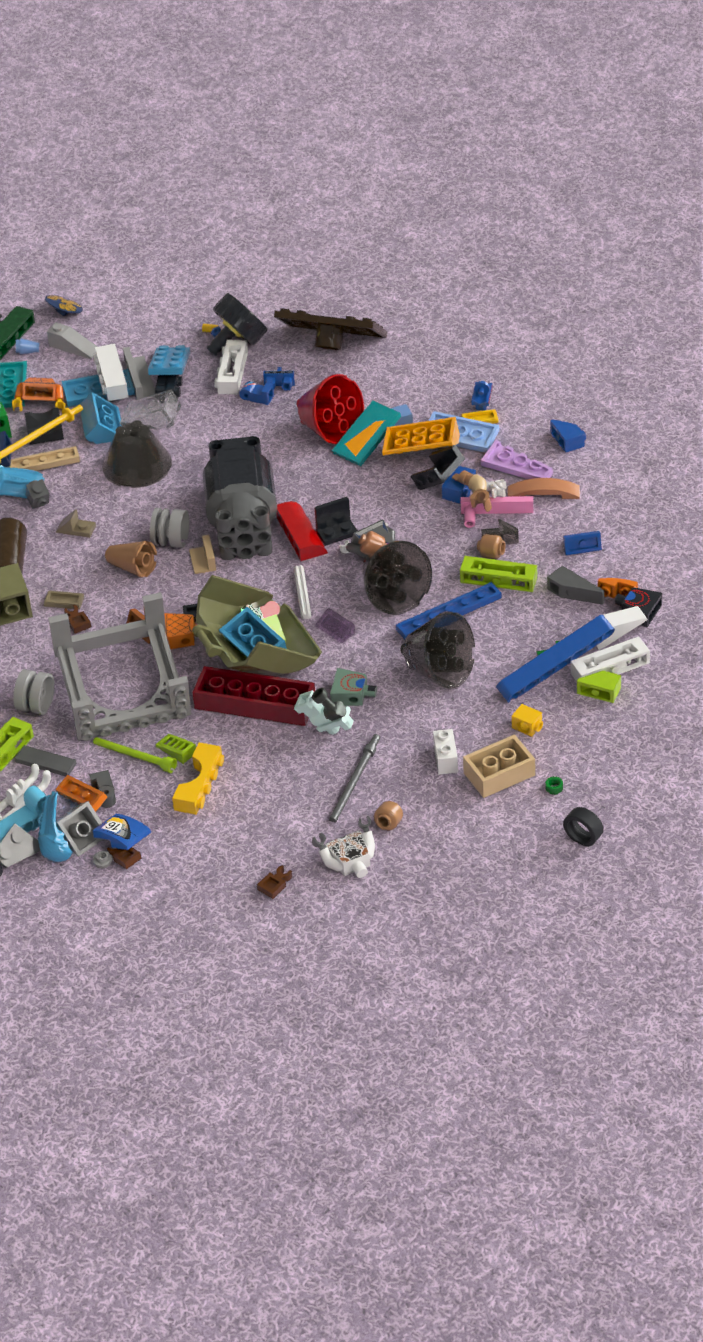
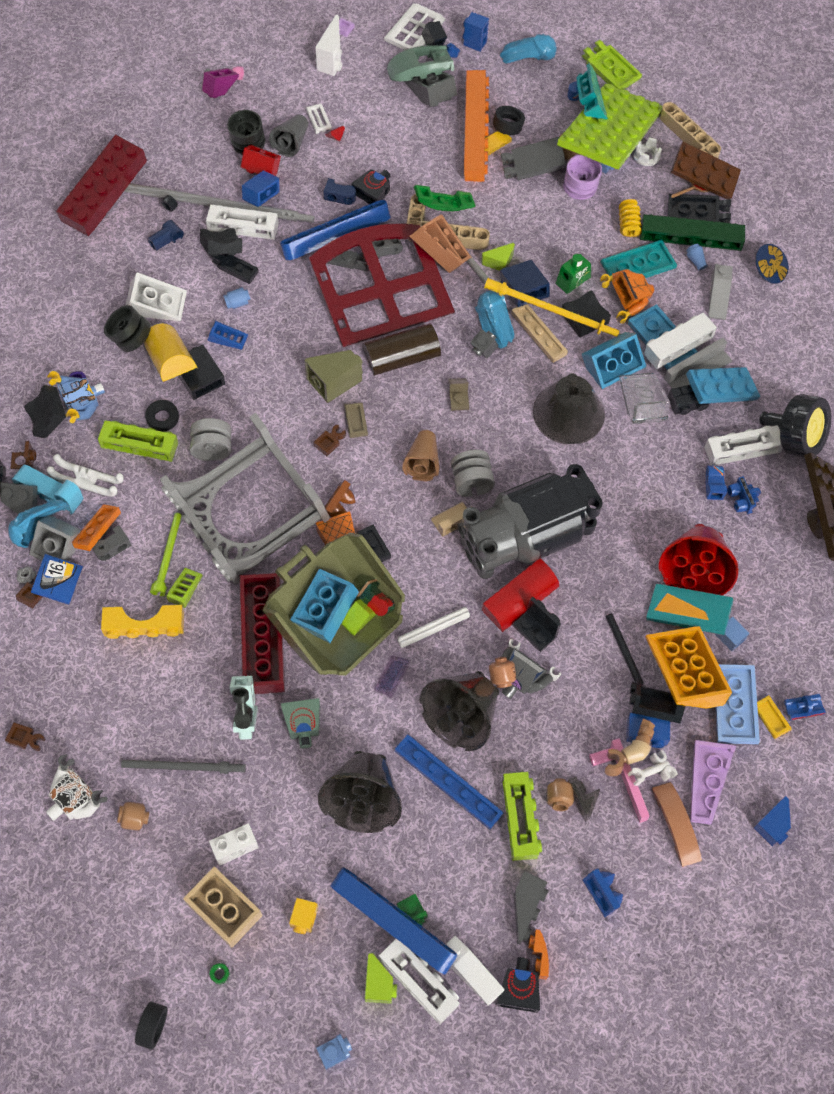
camera: 65 degrees right, 20 degrees up
dark grey tile [15,745,77,777] -> none
none -> medium blue bracket [316,1034,352,1070]
none -> black bar [606,613,644,685]

